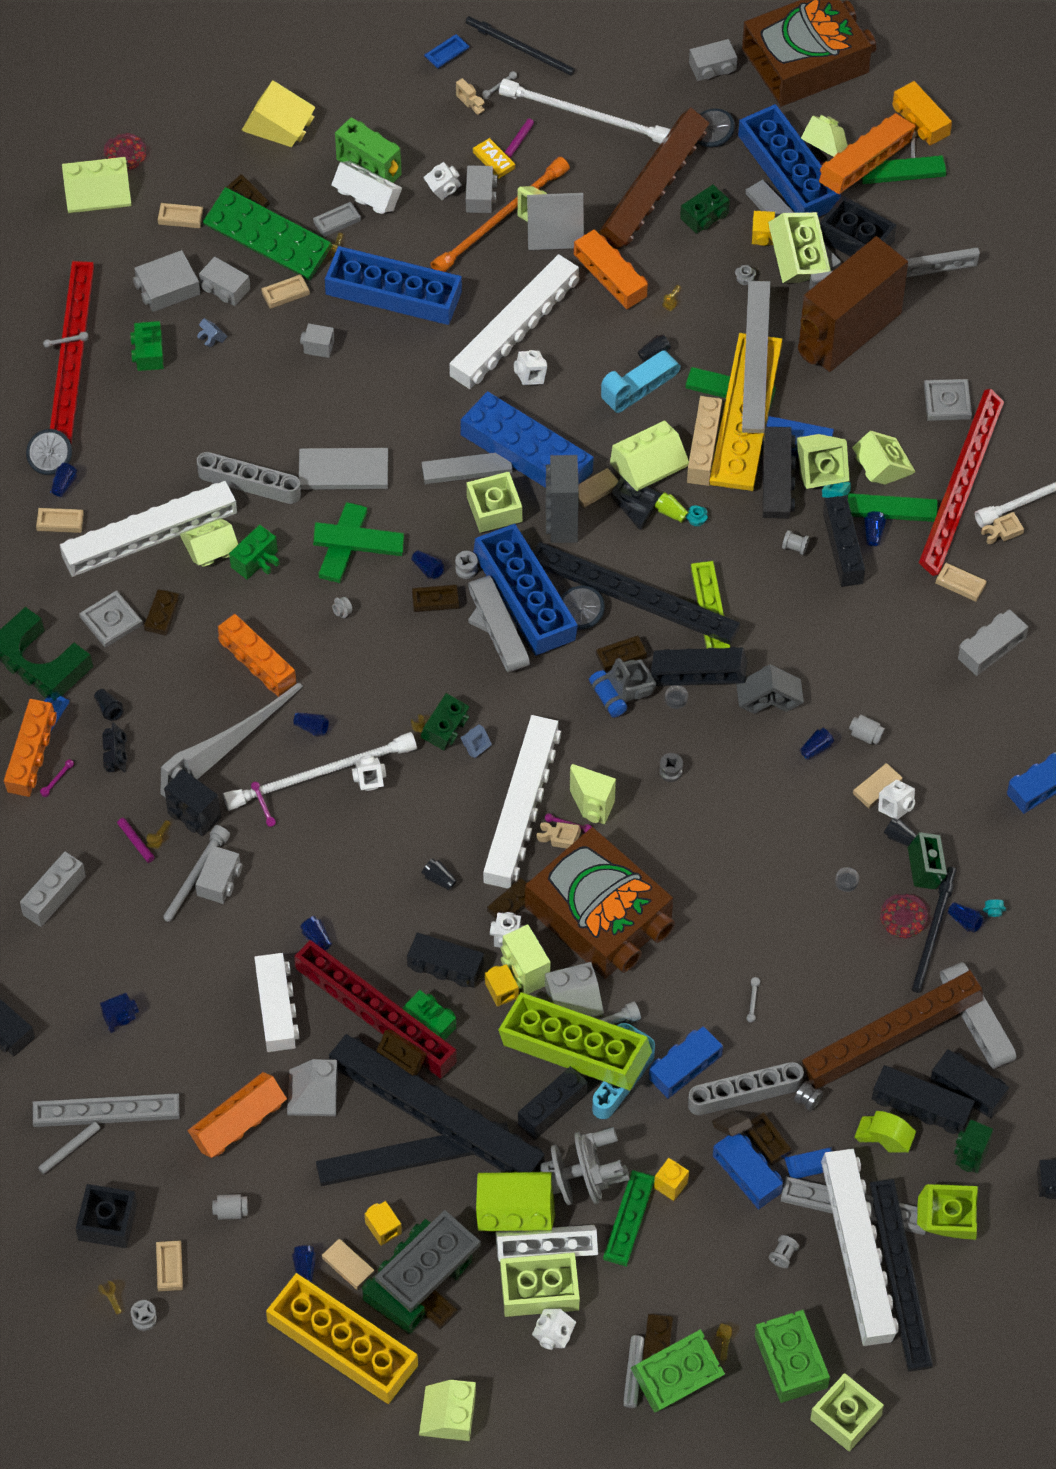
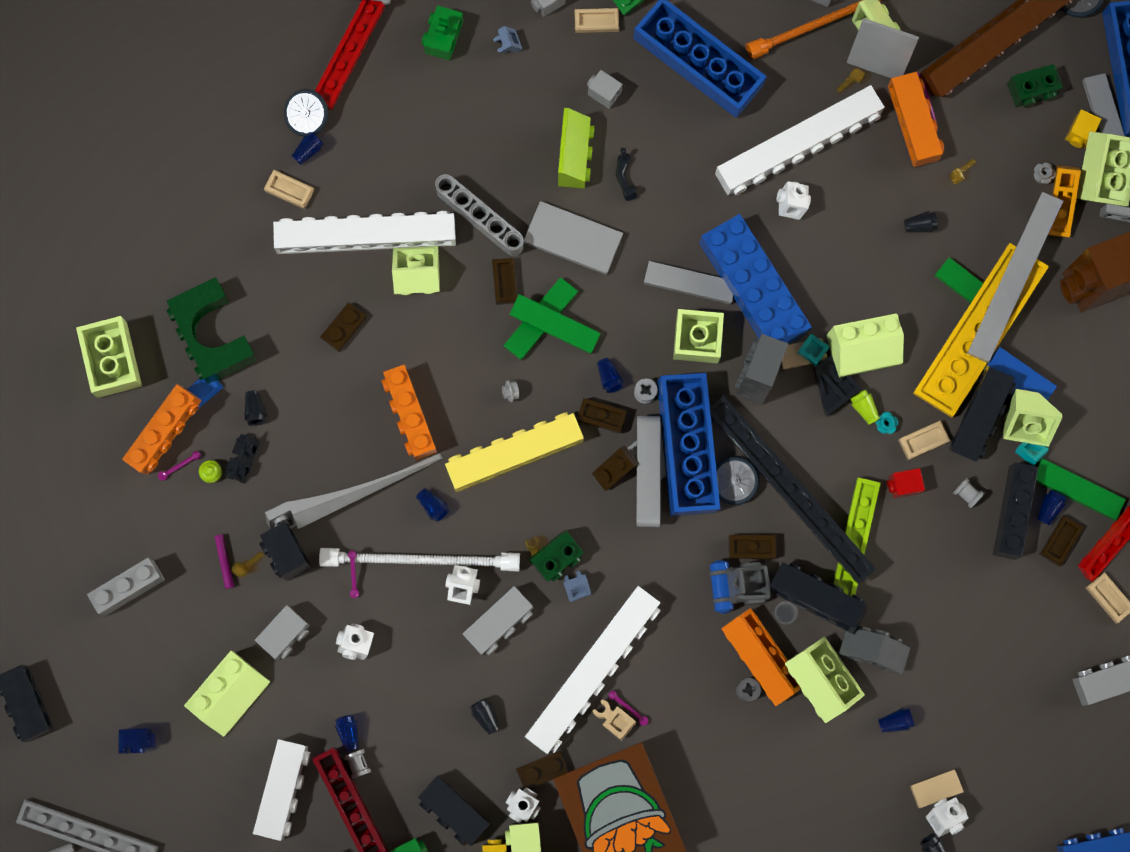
camera: 20 degrees right, 20 degrees up
light grey tile [79,590,143,648] -> none
light grey piece [164,825,230,922] -> none
green brick [229,525,280,580] -> none
yellowish green slope [570,764,616,824] -> none
medium azure beam [601,350,681,413] -> none
tan brick [687,396,722,486] -> none
light grey brick [849,715,885,745] -> none
yellowish green slope [852,430,916,485] -> none
none -> yellowish green slope [184,651,270,737]
none -> lime plate [199,460,222,483]
none -> white brick [335,624,374,660]
none -> light grey bush [344,749,371,779]
none -> light yellow brick [445,412,584,493]
none -> light grey brick [463,586,533,656]
none -> dark brown tile [492,258,518,305]
none -> lime slope [558,108,594,189]
none -> dark brown plate [592,445,639,491]
none -> black piece [615,148,637,201]
none -> orange brick [721,608,801,706]
none -> yellowish green brick [785,636,865,723]
none -> teal plate [797,334,830,366]
none -> clear yellow hand [836,68,865,93]
none -> red brick [887,468,925,499]
none -> tan tile [898,421,950,460]
none -> dark brown tile [1039,515,1084,566]
none -> light orange slope [1048,165,1081,237]

